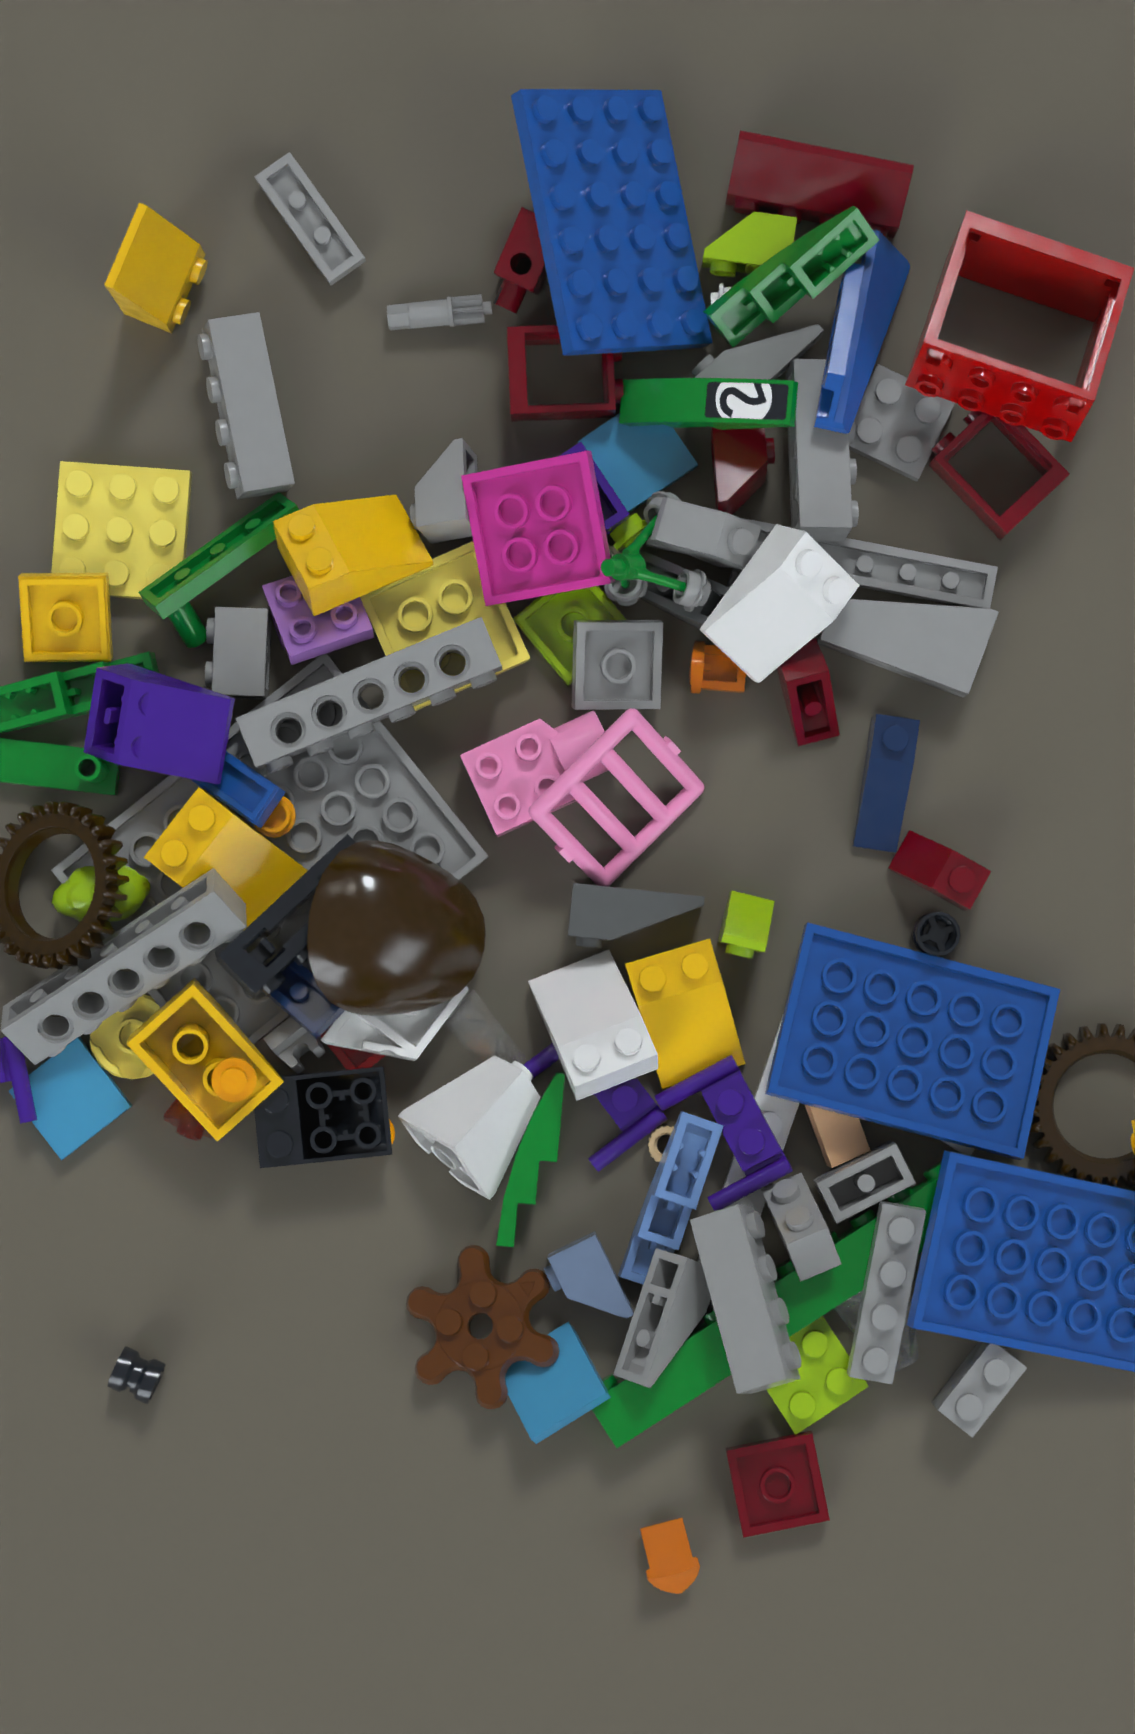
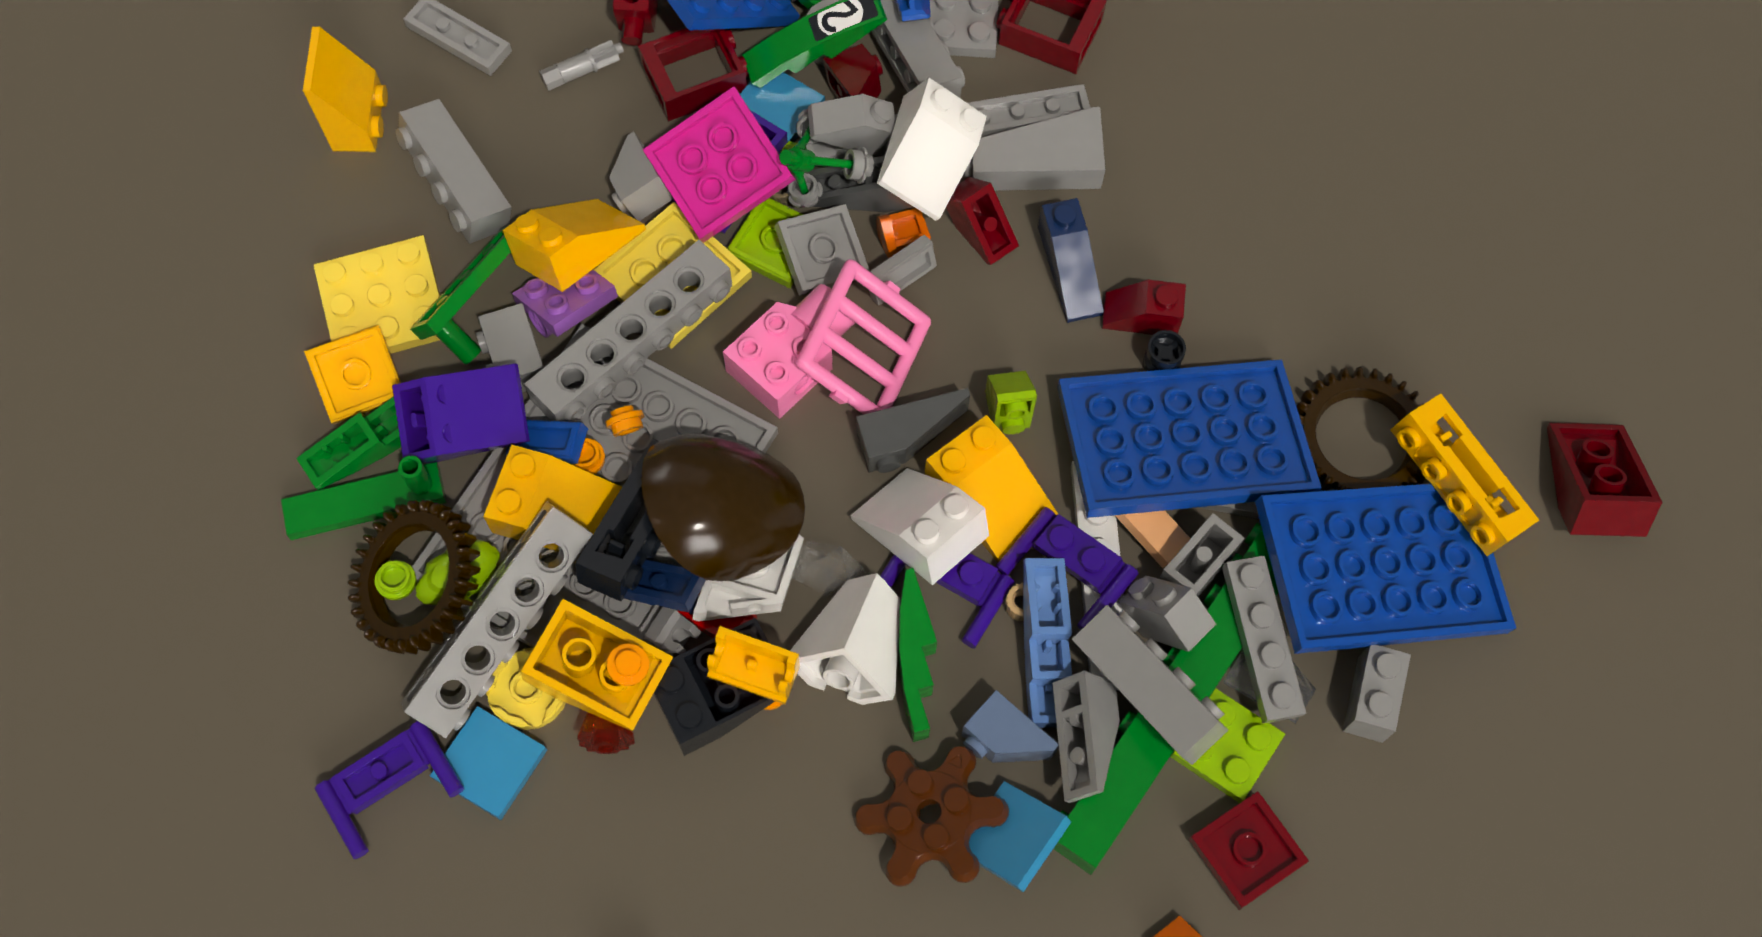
camera: 25 degrees left, 20 degrees down
none -> lime plate [375,560,417,600]
none -> light orange plate [605,405,644,437]
none -> yellow hinge [707,626,800,704]
none -> light grey tile [869,235,937,306]

